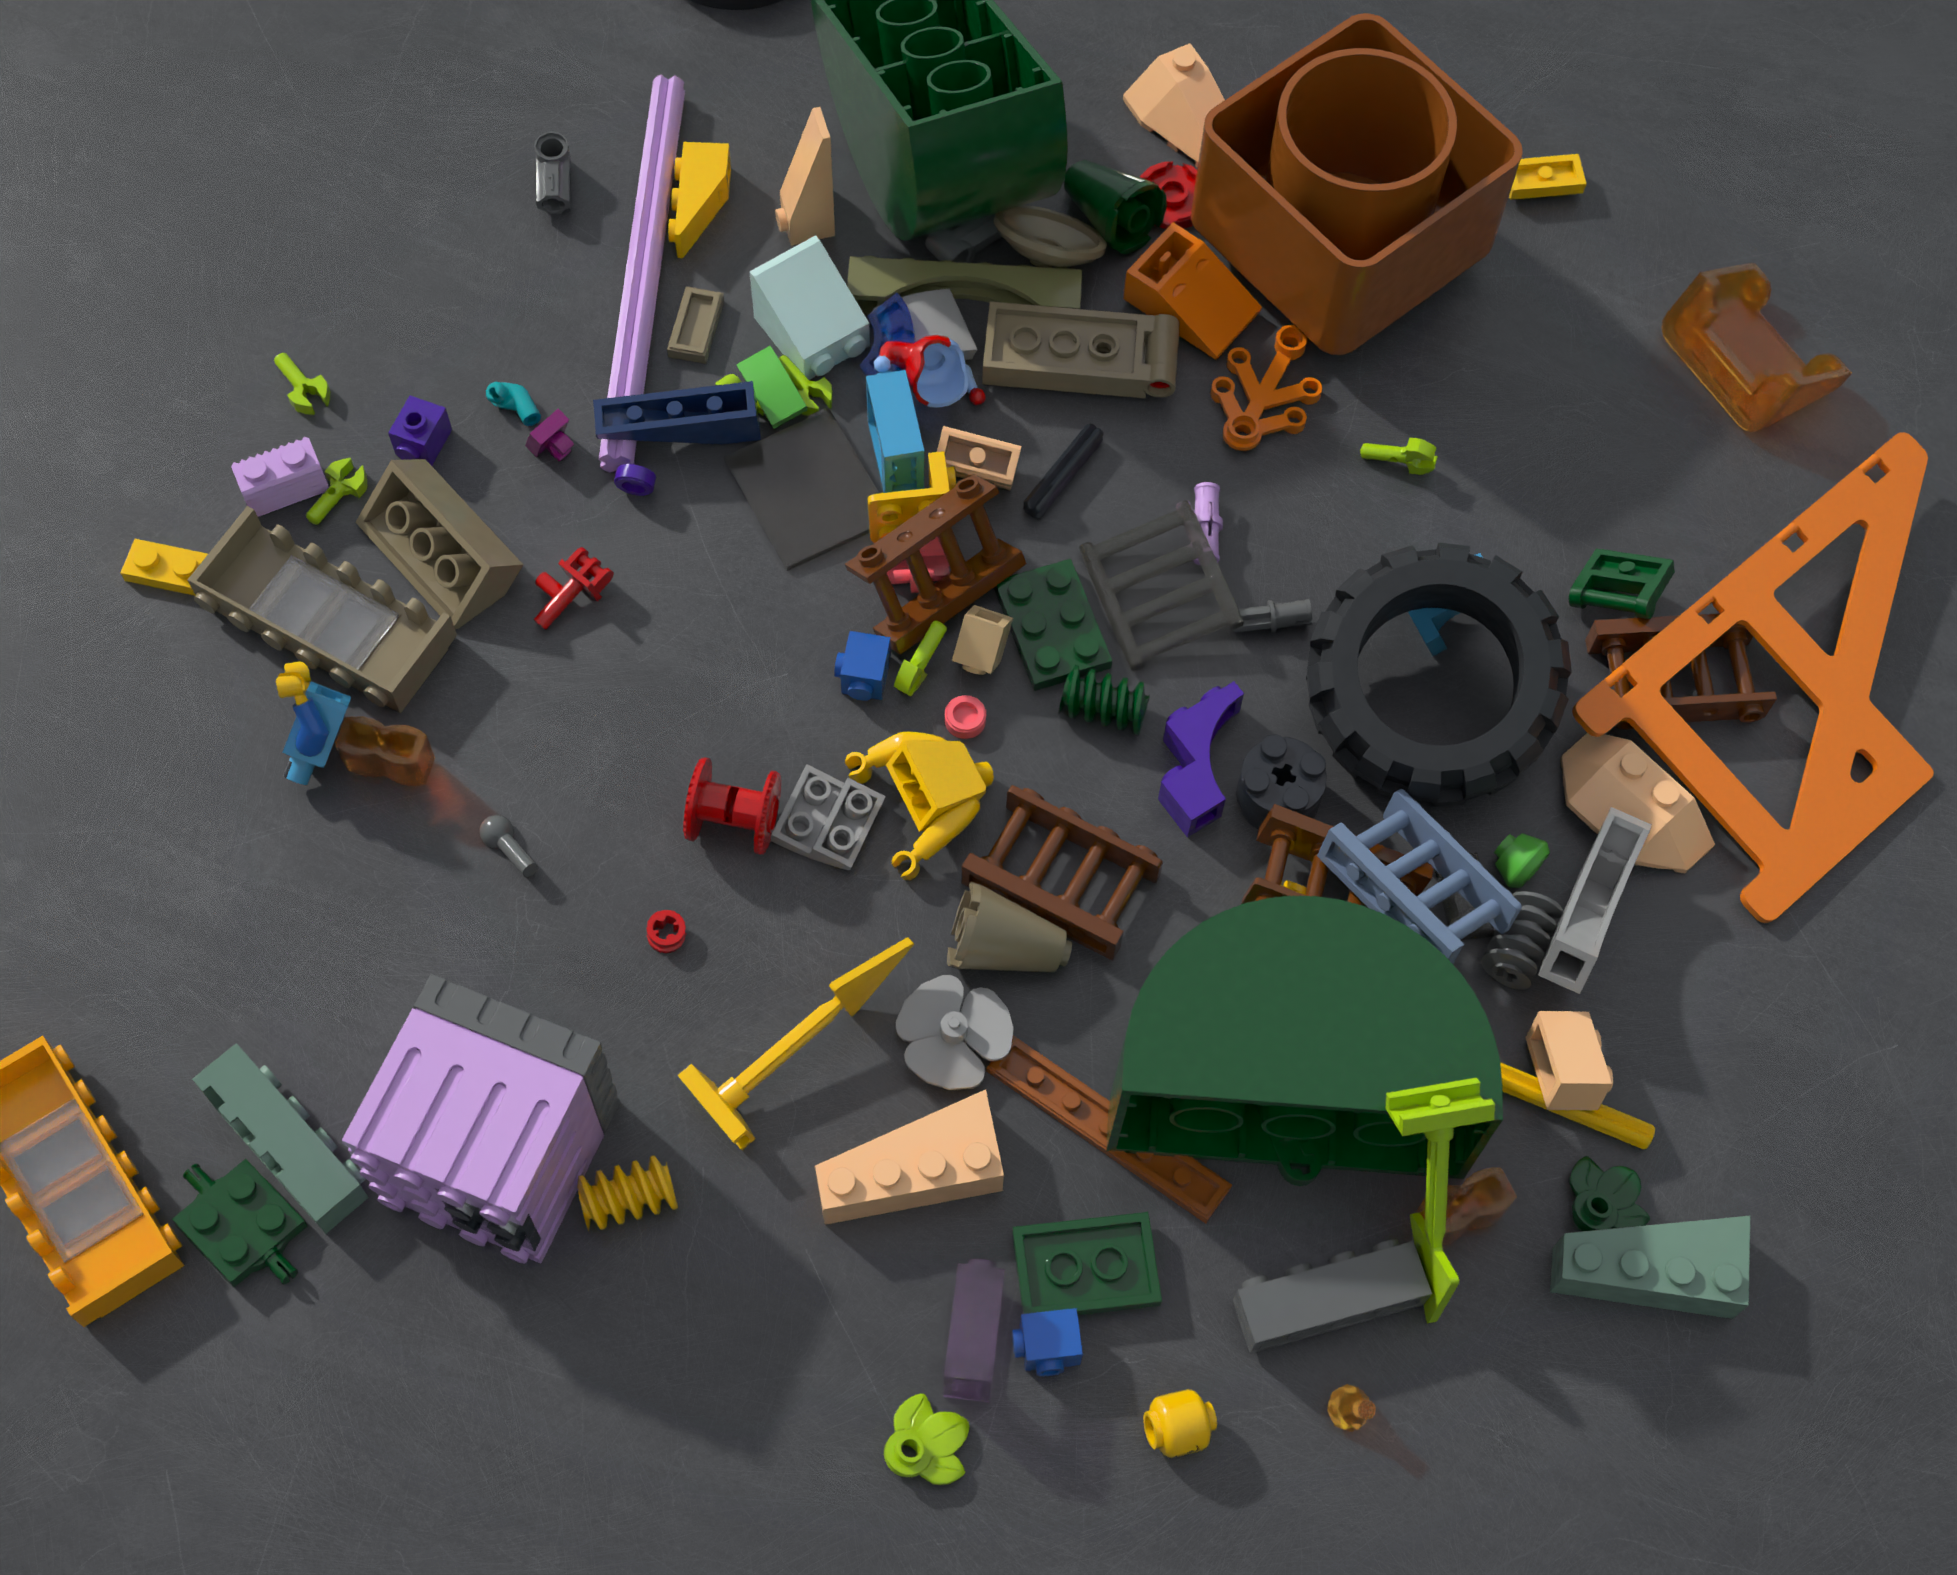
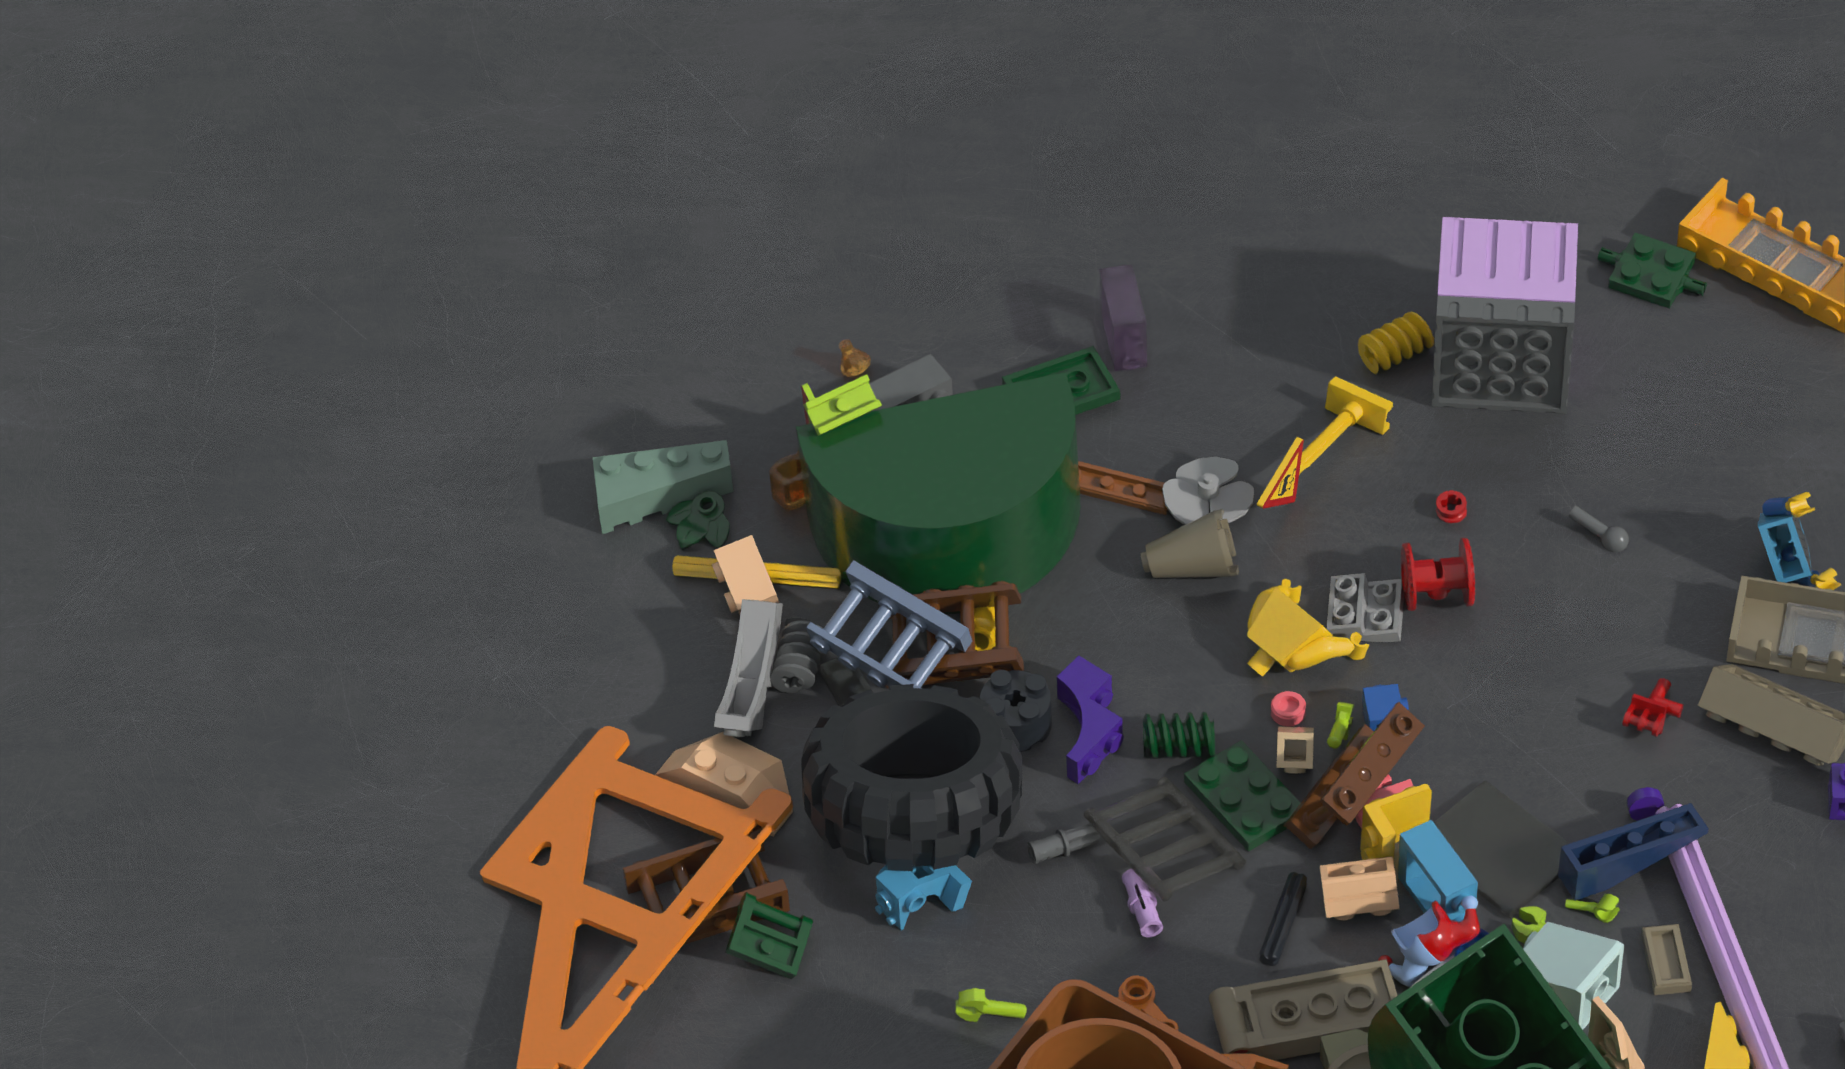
camera: 170 degrees right, 15 degrees down
sand green wedge [192,1043,369,1234] -> none
clear orange brick [335,716,435,786] -> none
teal arm [486,382,541,426] -> none
magenta tile [525,408,574,462] -> none
bright green slope [736,346,808,429] -> none
light nougat wedge [815,1089,1004,1225] -> none
lime plate [884,1394,969,1485] -> none
reddish brown fence [961,785,1163,961] -> none
blue brick [1012,1308,1083,1376] -> none
yellow head [1143,1389,1217,1458] -> none
bright green cone [1494,833,1550,888] -> none

